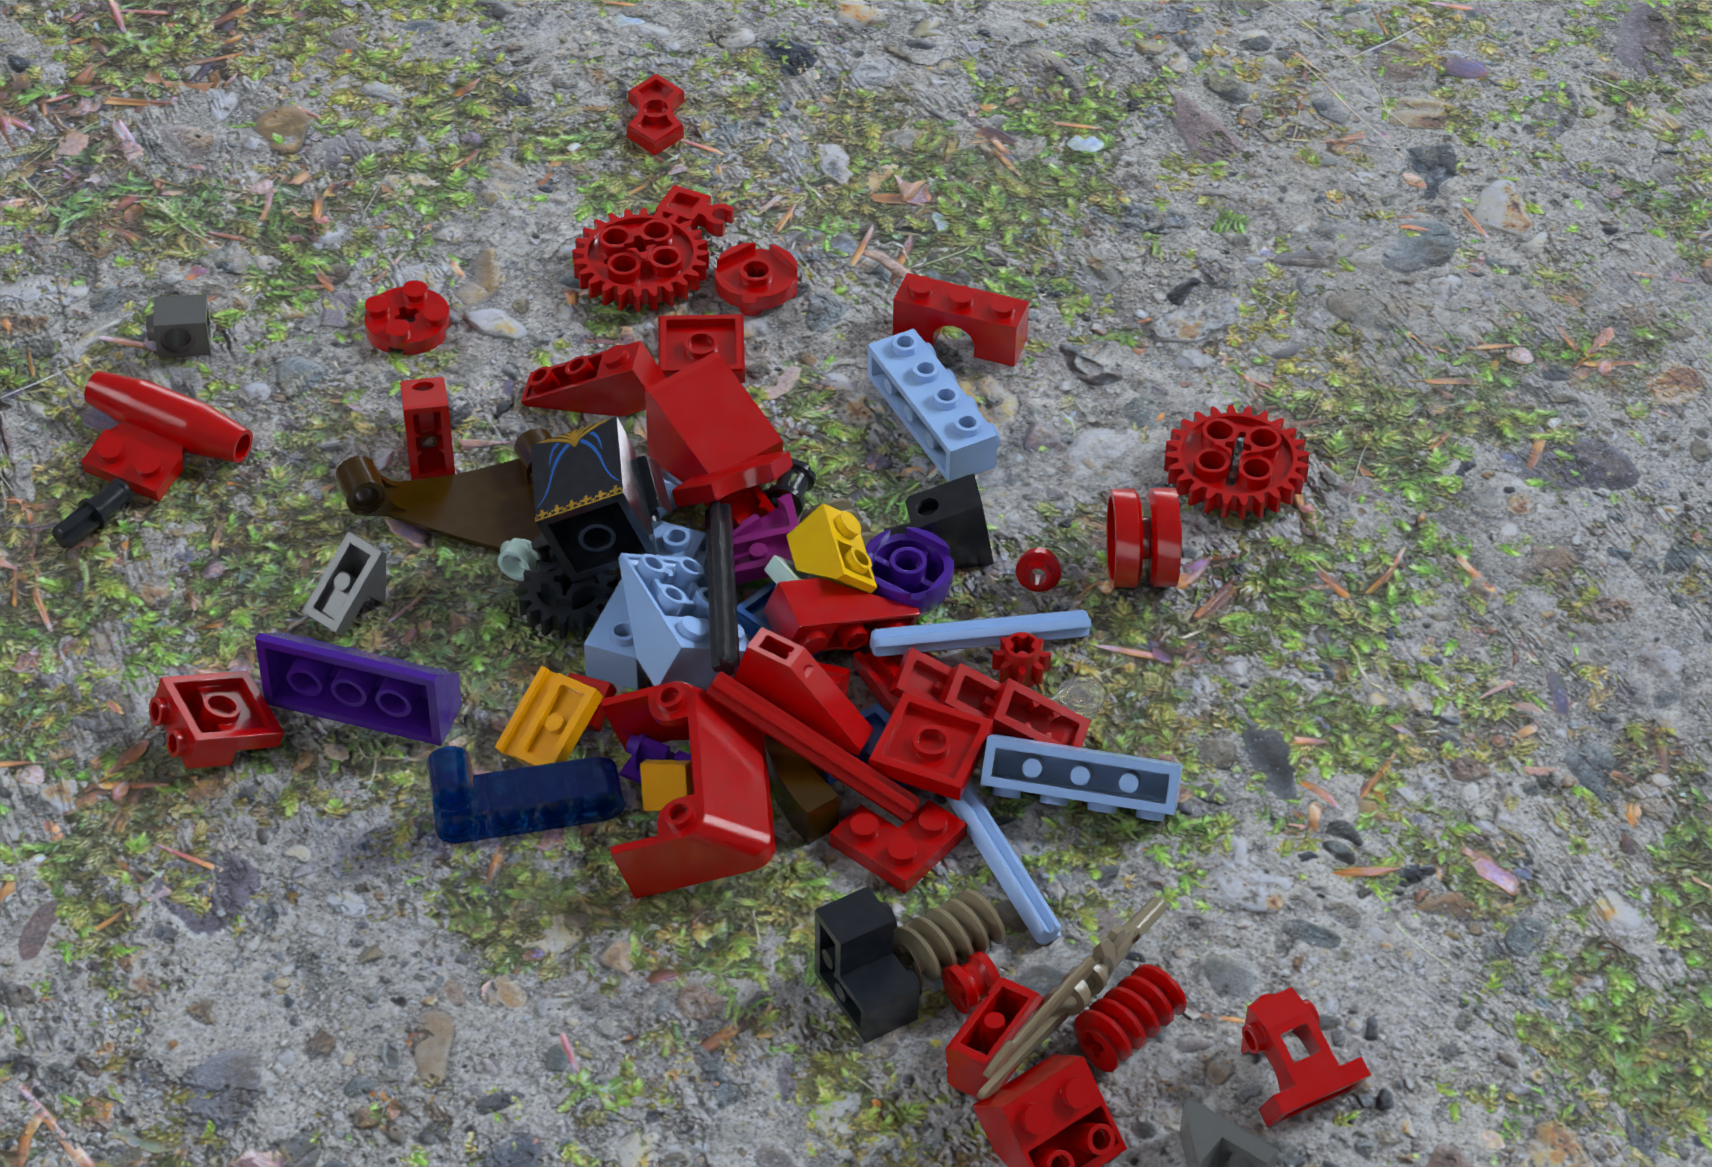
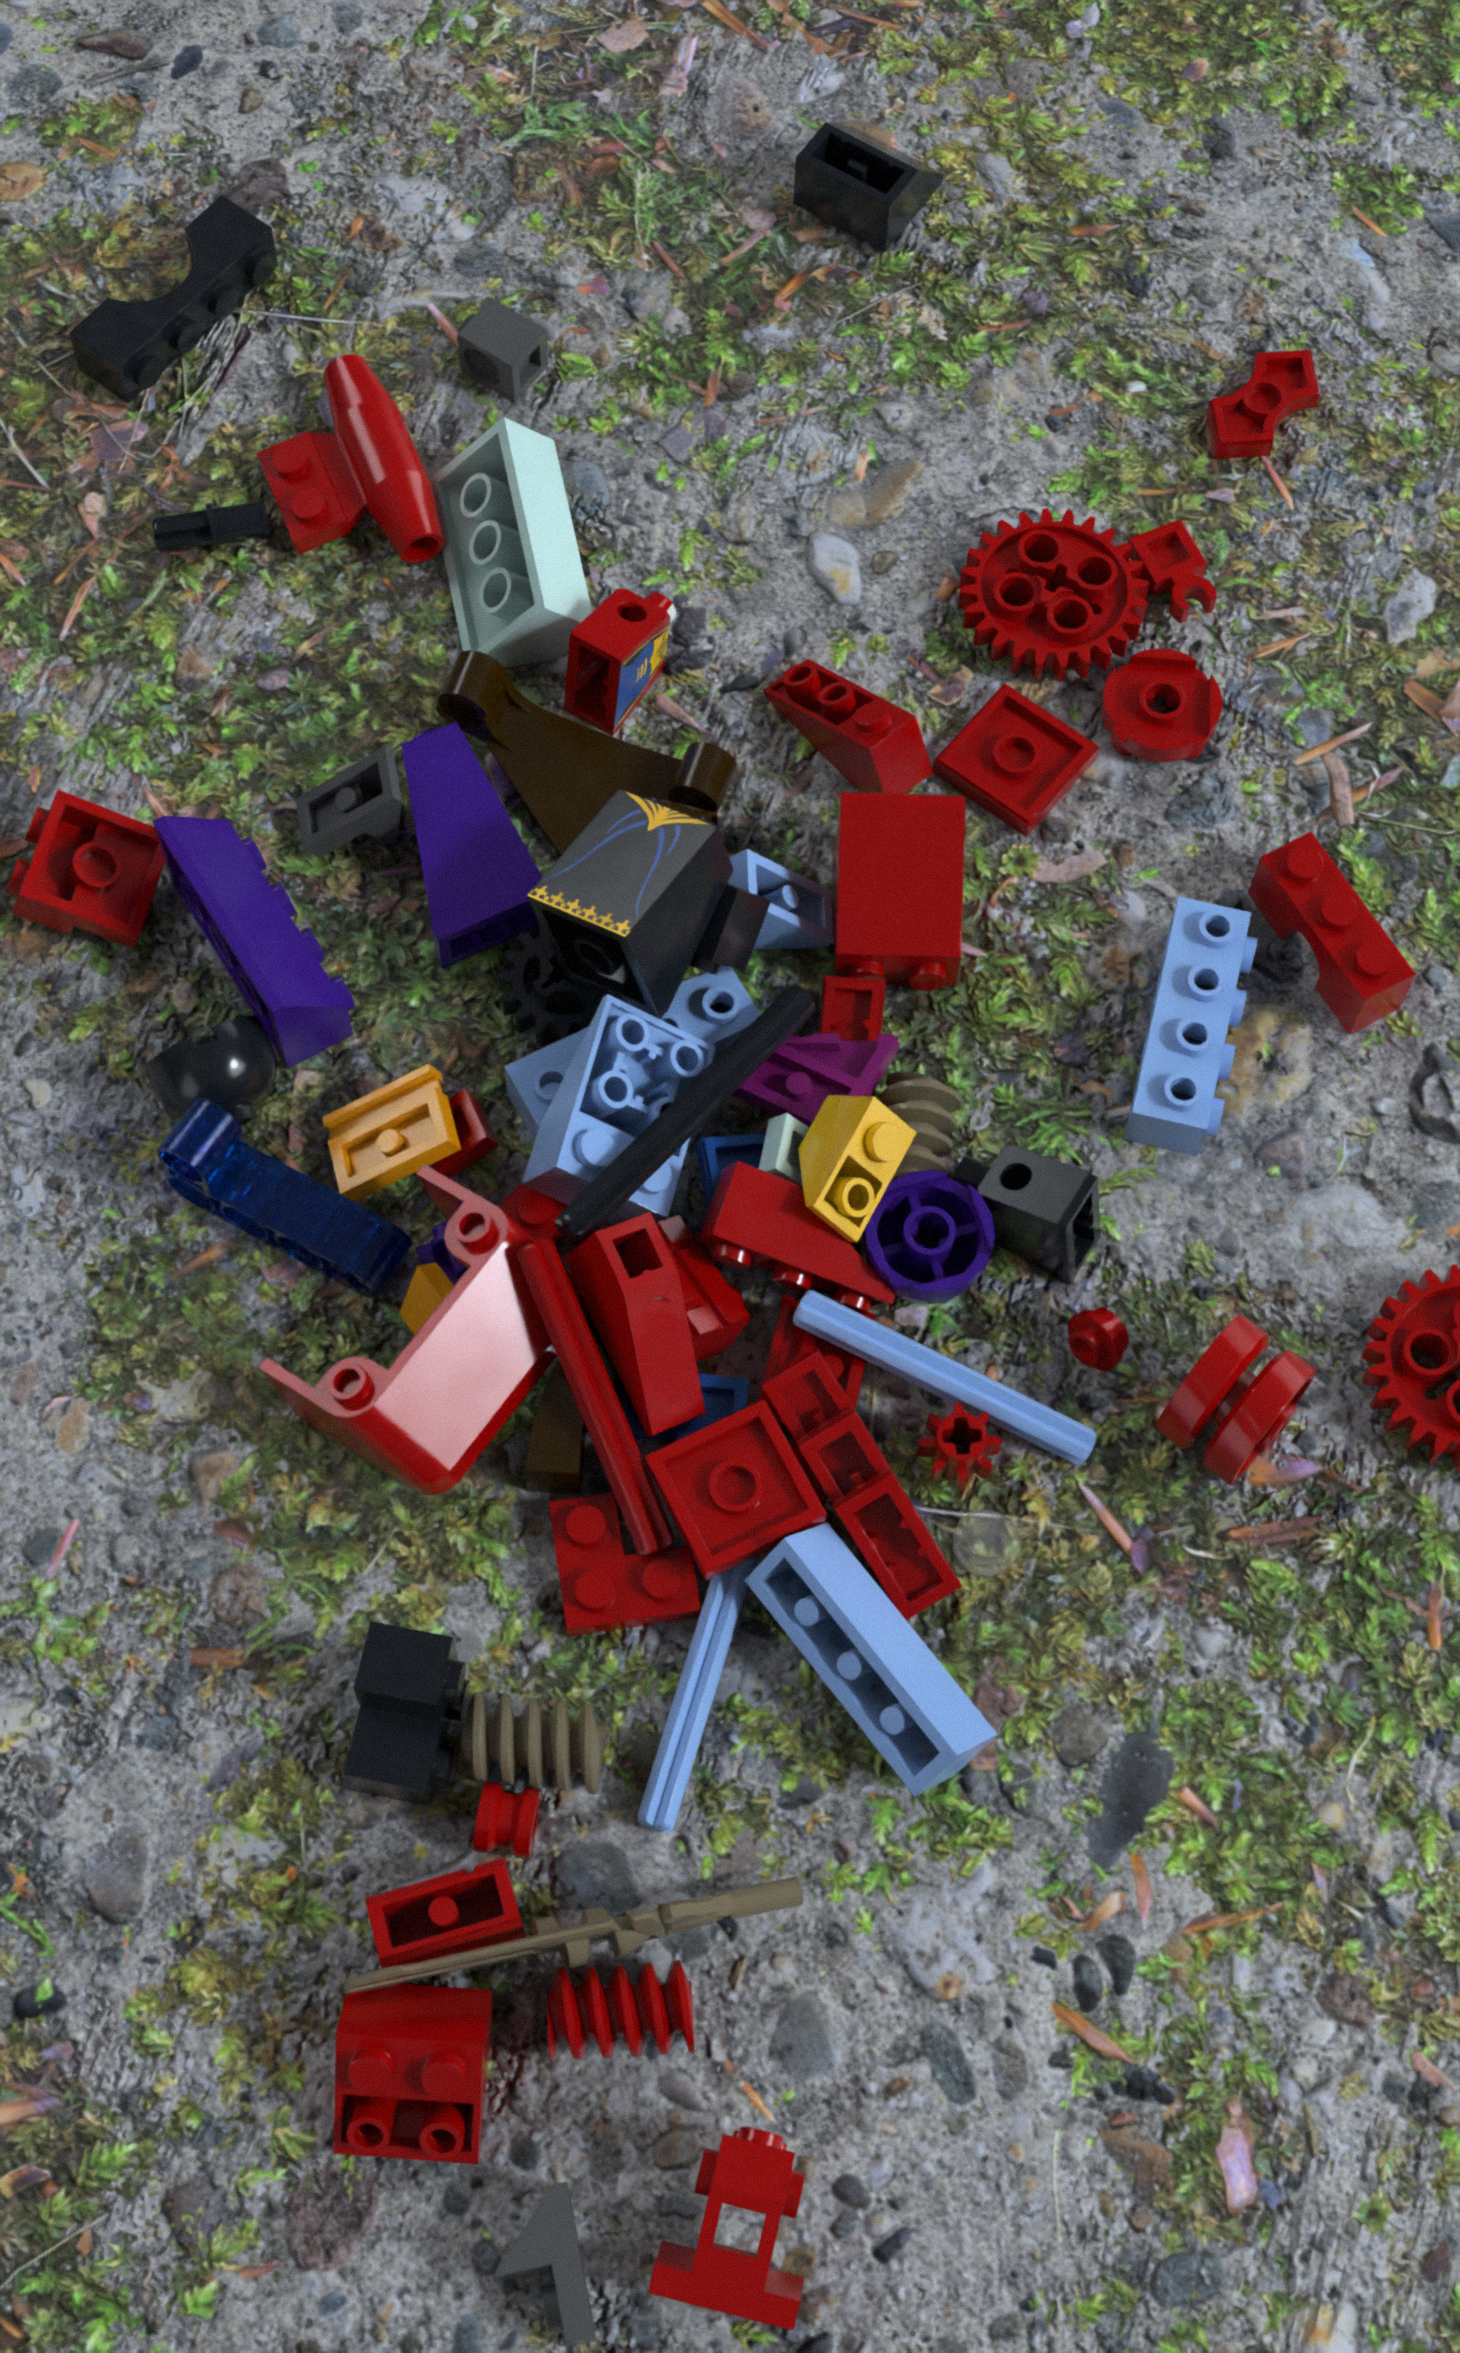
camera: 40 degrees right, 20 degrees up
red plate [364,280,451,355] -> none
red tile [672,451,793,507] -> none
black bush [766,459,816,516] -> none
none -> black cylinder [145,1015,277,1132]
none -> dark purple slope [401,722,543,969]
none -> light aqua slope [430,417,592,668]
none -> black slope [793,122,944,252]

